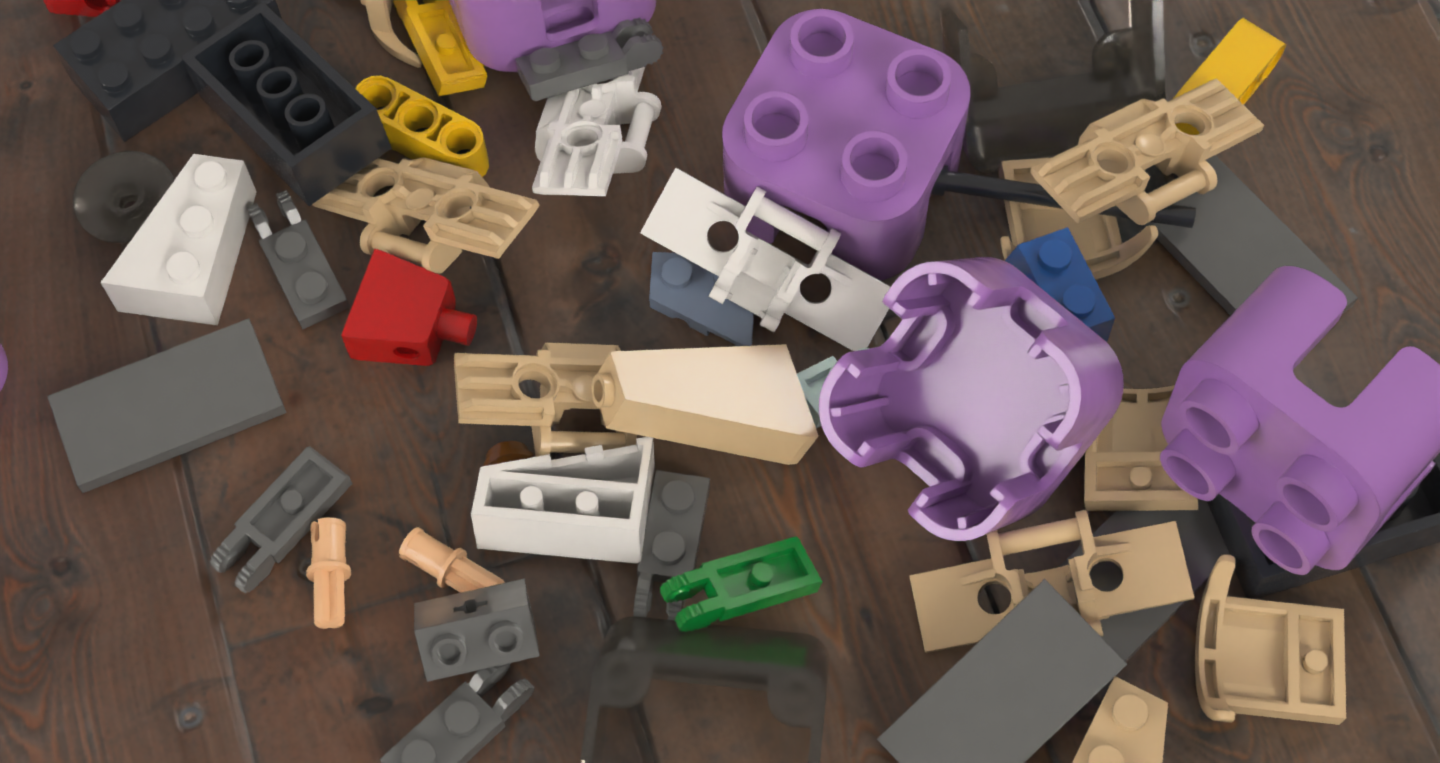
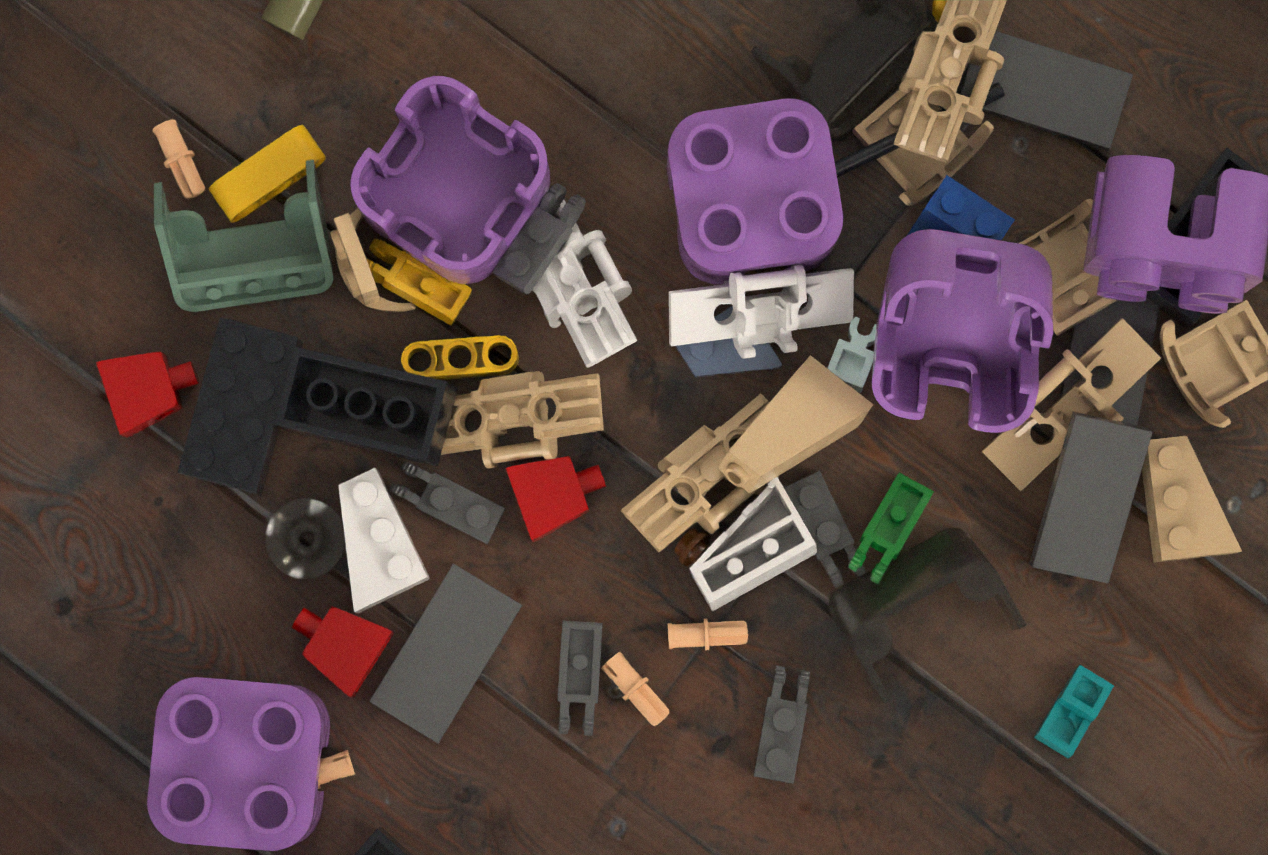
camera: 40 degrees left, 20 degrees up
dark grey brick [414,578,540,682] -> none
none -> red torso [291,606,395,697]

